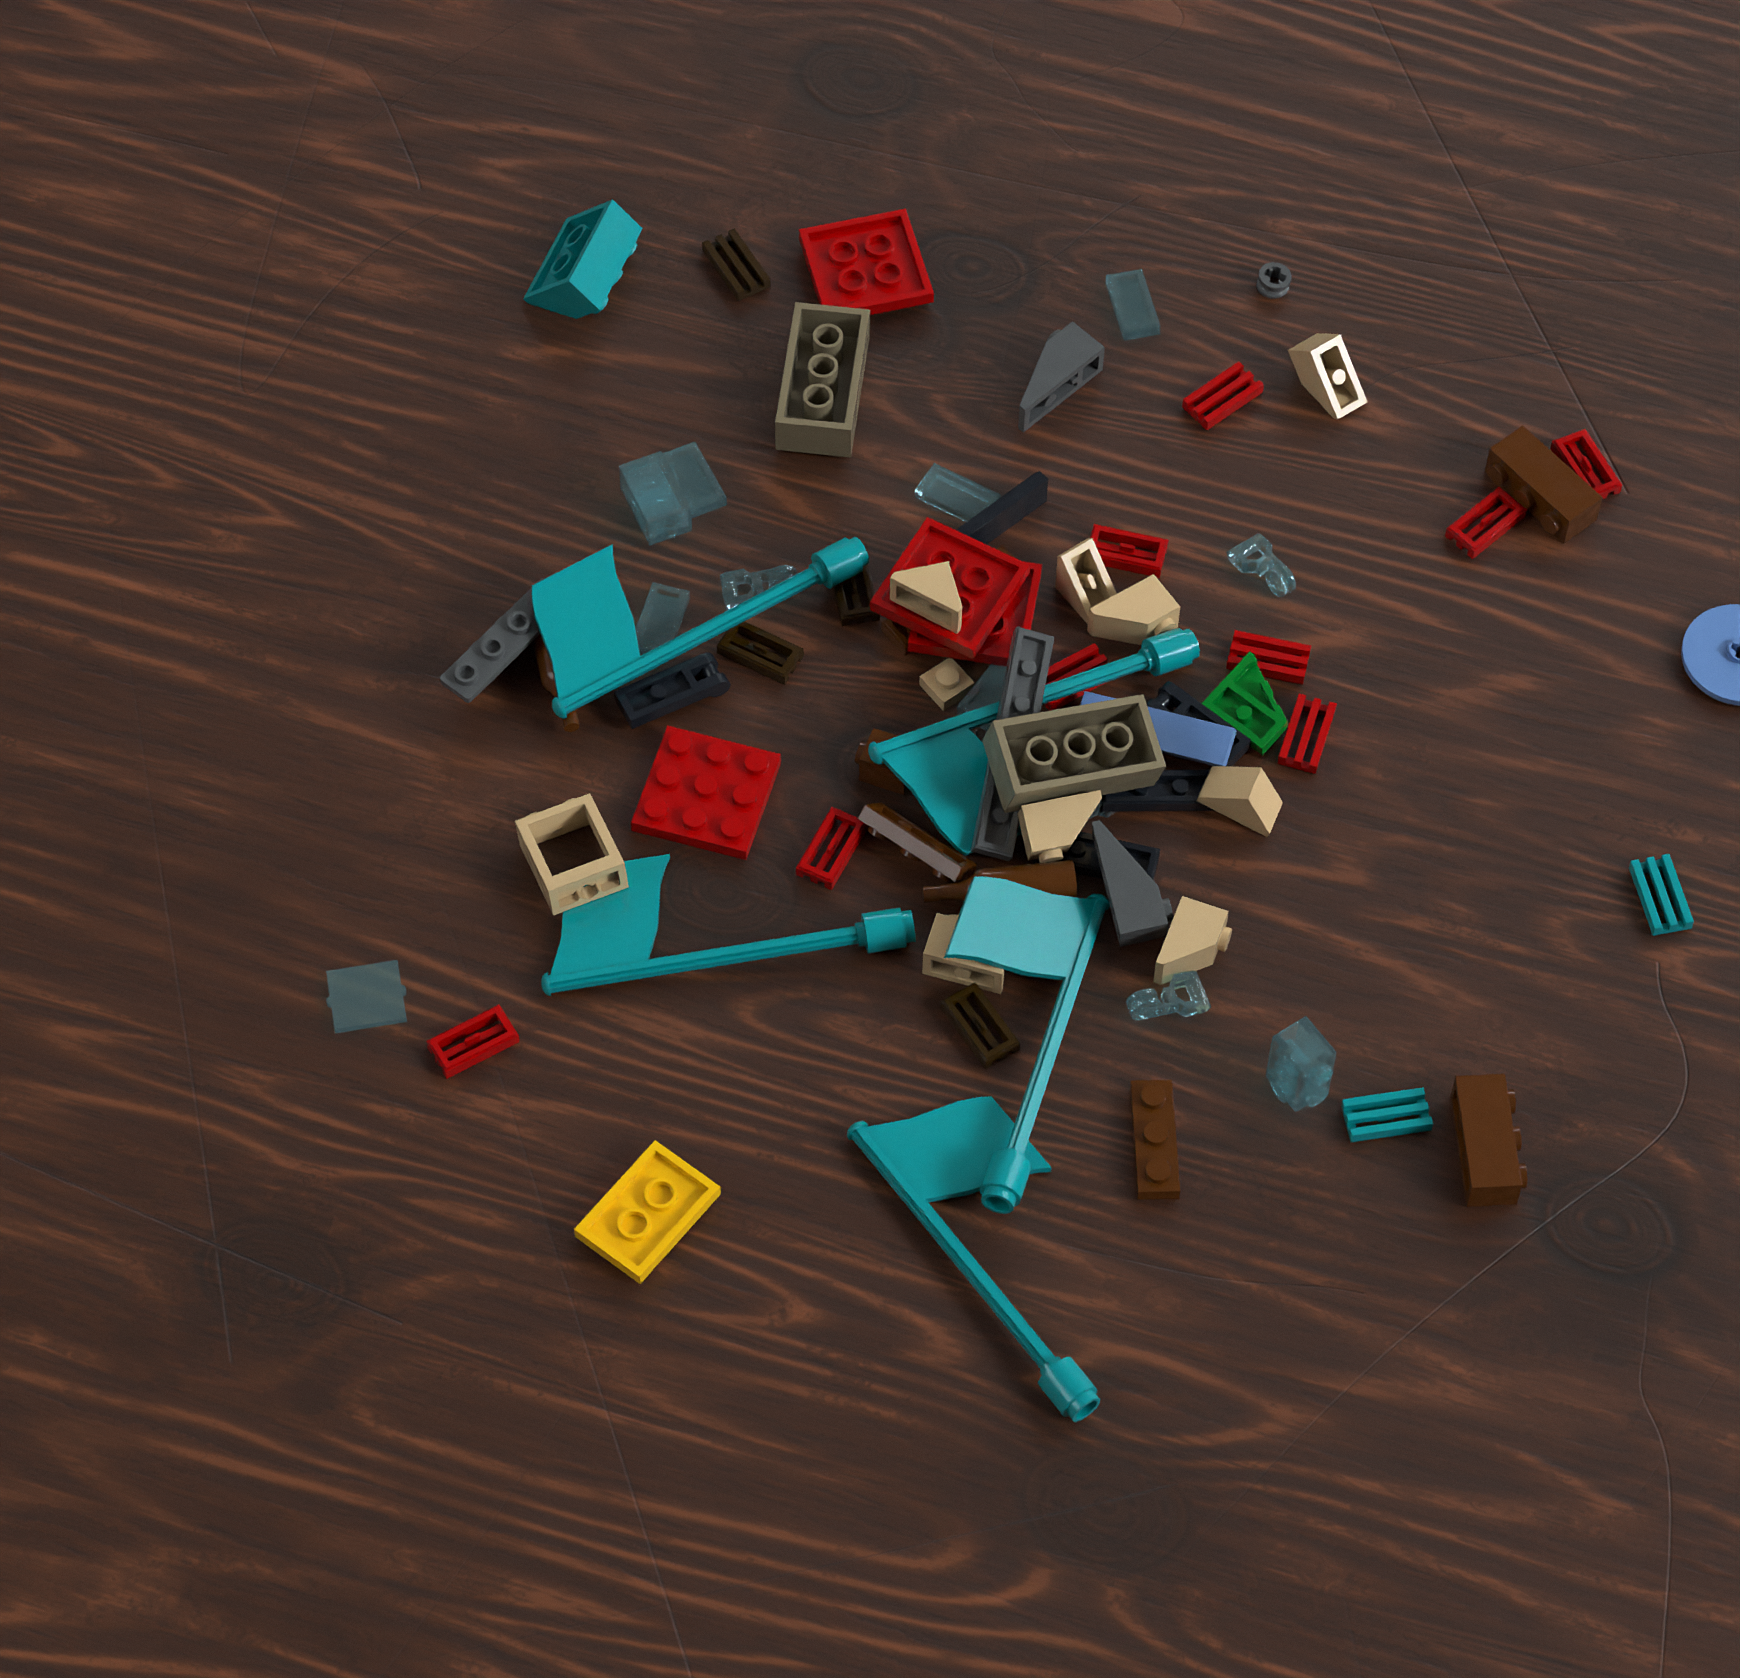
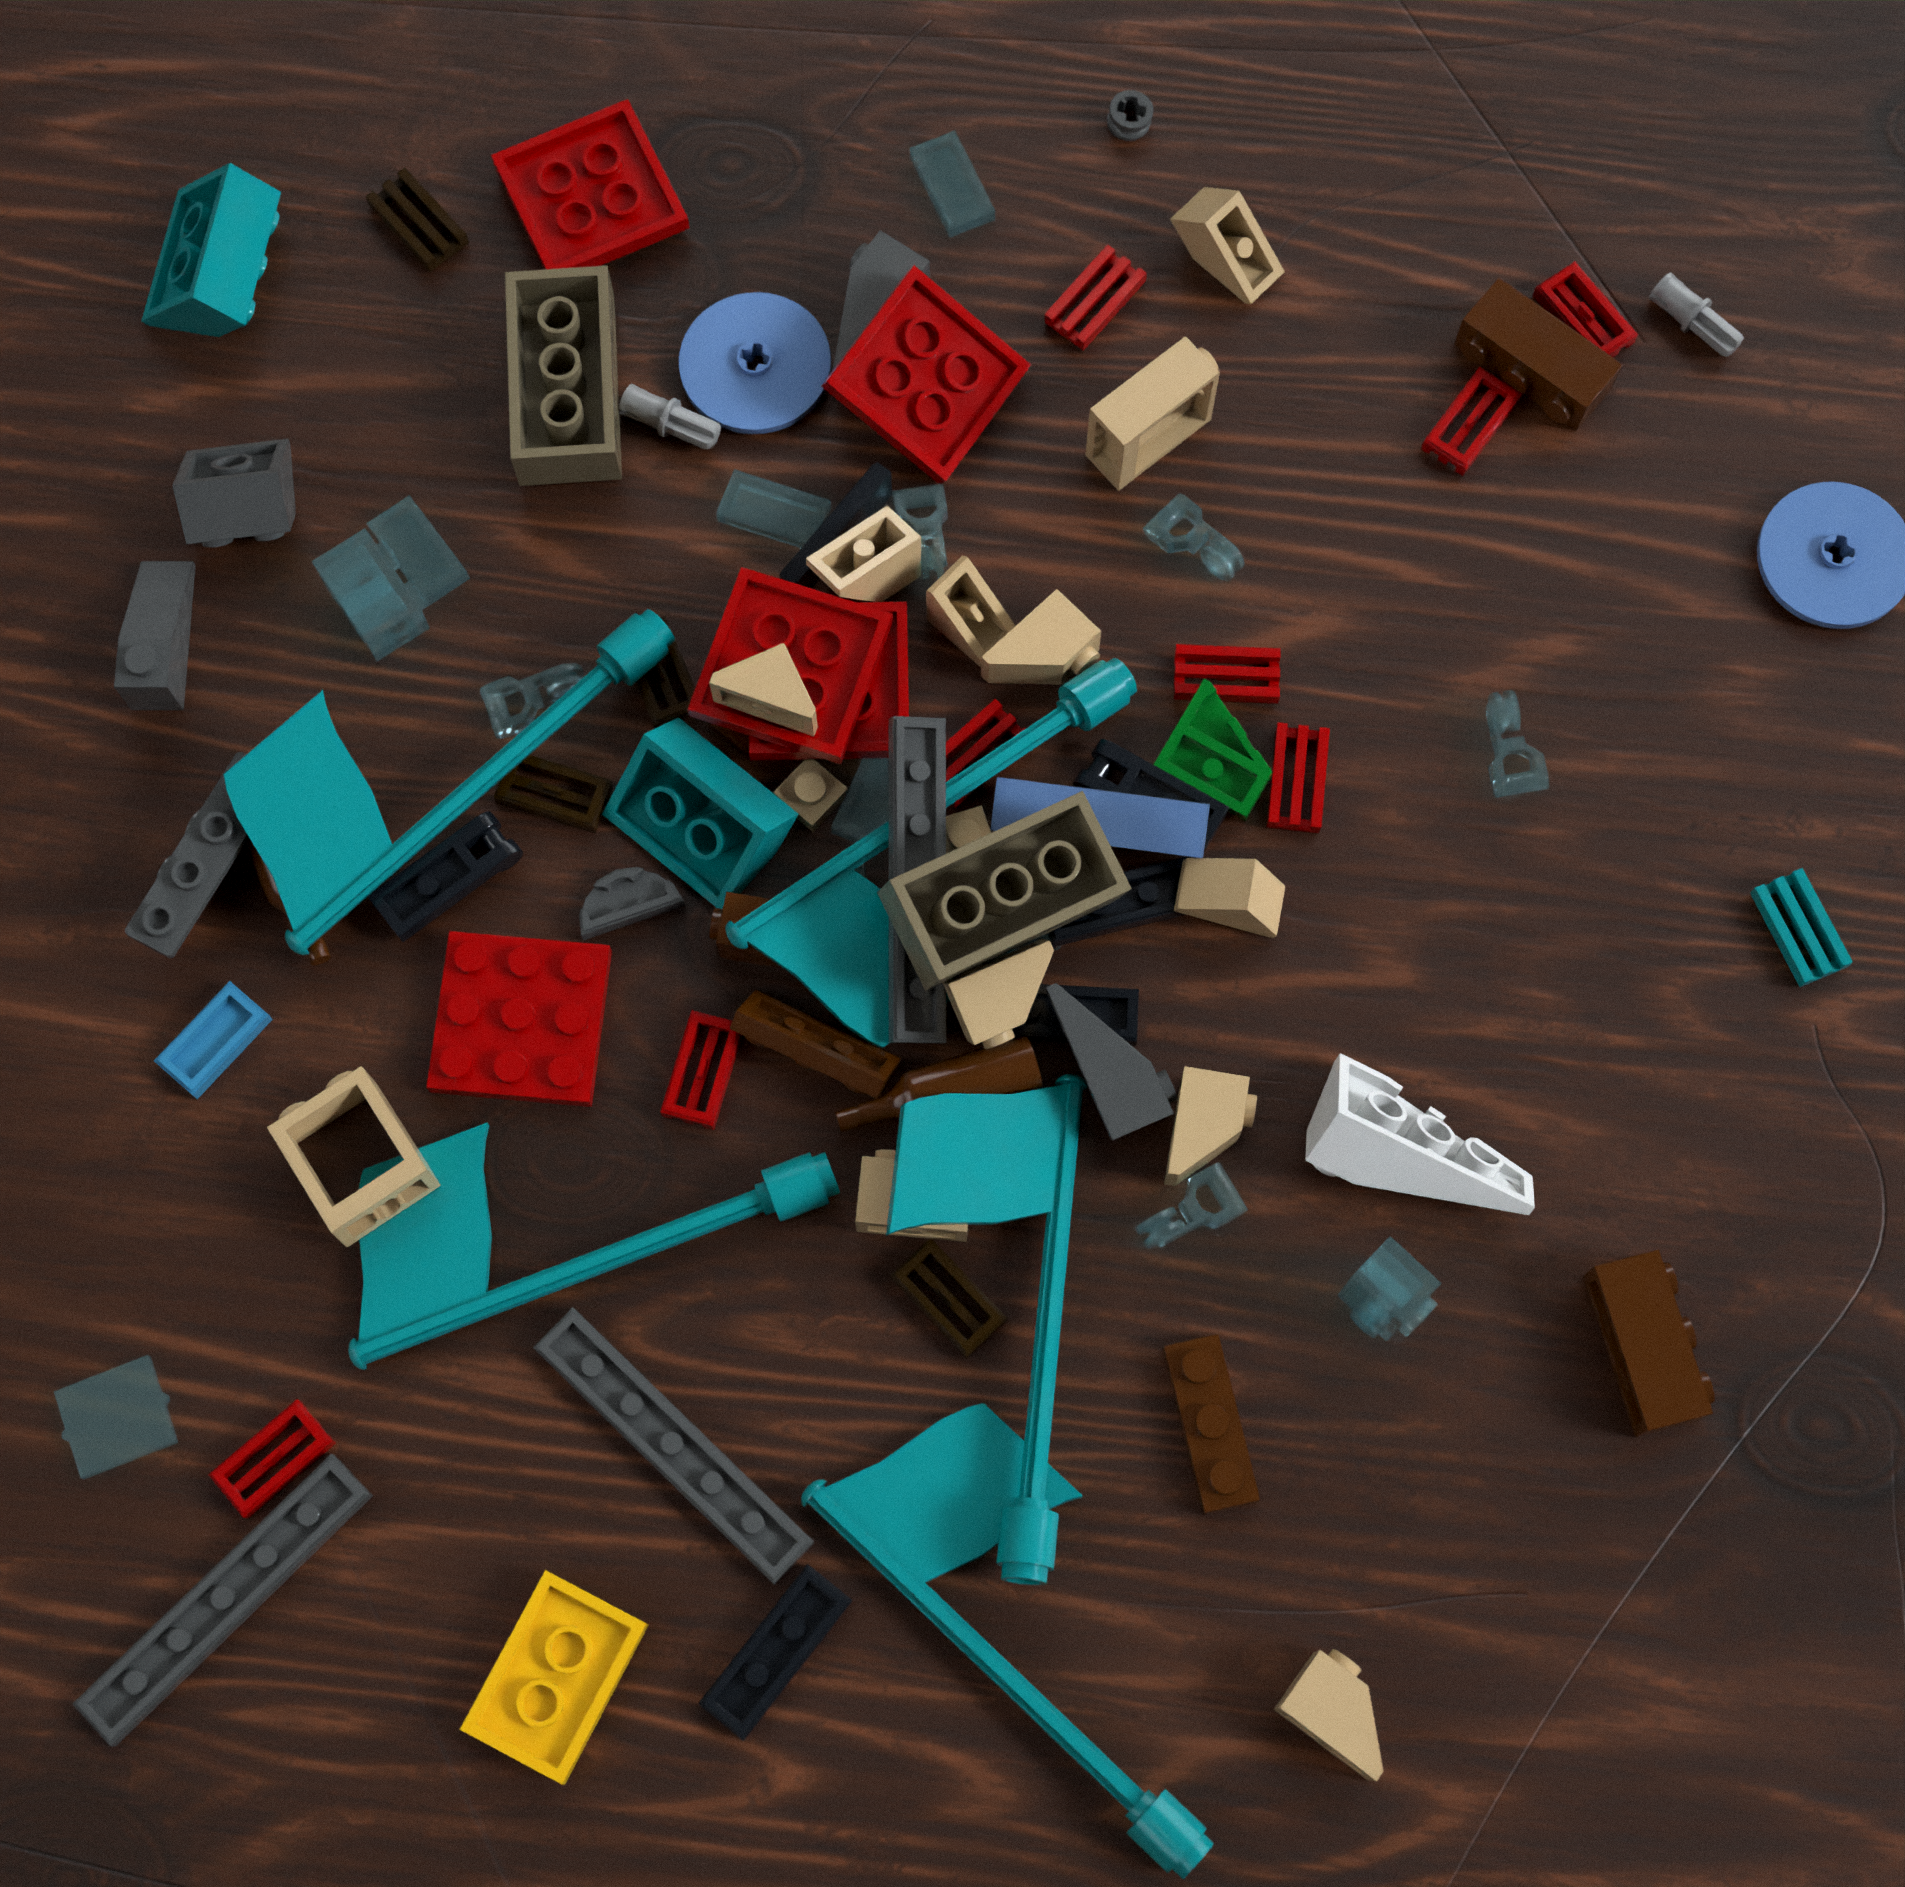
camera: 10 degrees left, 15 degrees up
clear light blue tile [635,582,690,655] -> none
red tile [1090,524,1169,578] -> none
teal tile [1341,1087,1433,1142] -> none
none -> dark grey tile [73,1454,373,1746]
none -> dark grey slope [114,561,196,710]
none -> dark azure tile [154,981,273,1099]
none -> dark grey slope [172,438,296,548]
none -> dark grey tile [533,1307,814,1585]
none -> dark grey tile [579,867,685,941]
none -> teal slope [602,717,799,909]
none -> light grey axle [619,384,721,449]
none -> medium blue piece [679,292,831,434]
none -> black tile [698,1564,853,1741]
none -> tan slope [806,505,921,602]
none -> red plate [821,265,1031,485]
none -> clear light blue piece [892,484,948,580]
none -> tan window [1085,336,1220,491]
none -> tan slope [1274,1649,1383,1781]
none -> white wedge [1305,1053,1535,1215]
none -> clear light blue piece [1486,690,1549,798]
none -> light grey axle [1649,272,1744,357]

